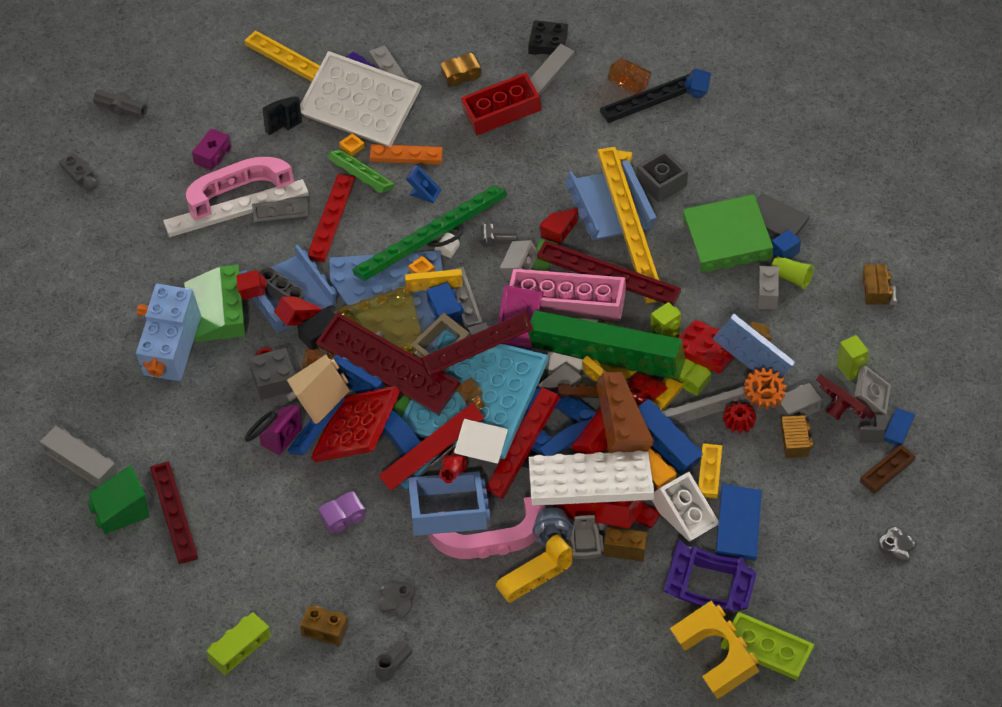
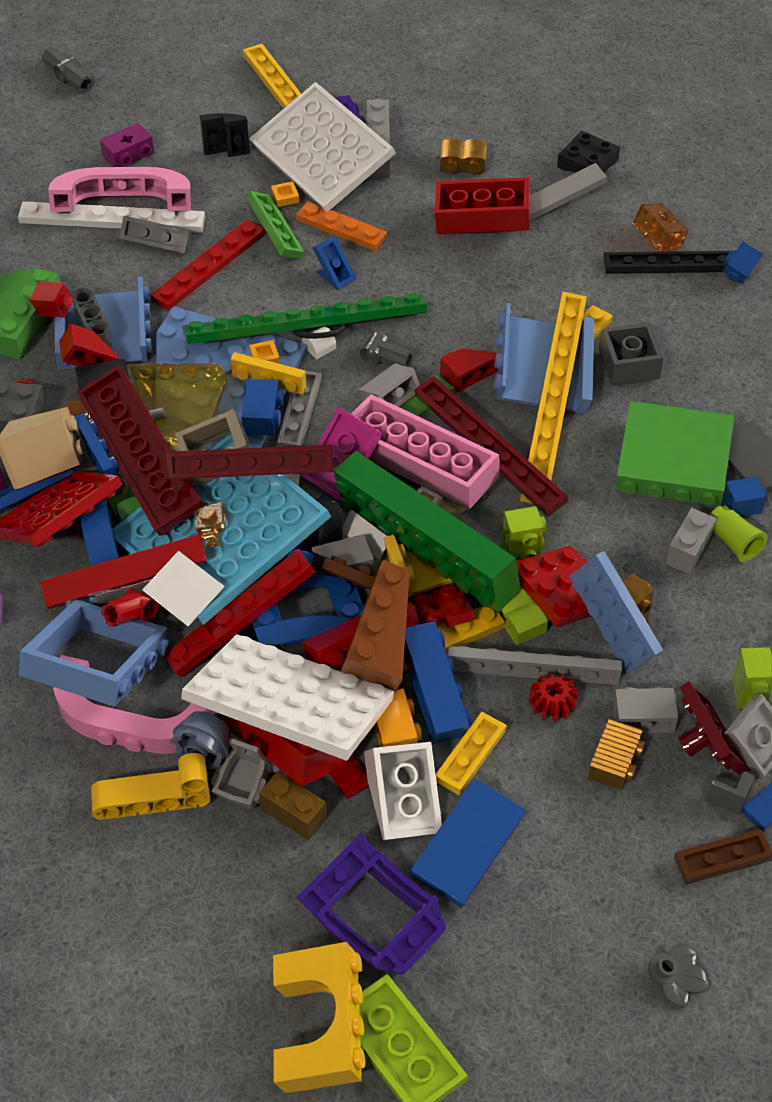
camera: 25 degrees right, 0 degrees up
orange gear [743,368,787,410] -> none

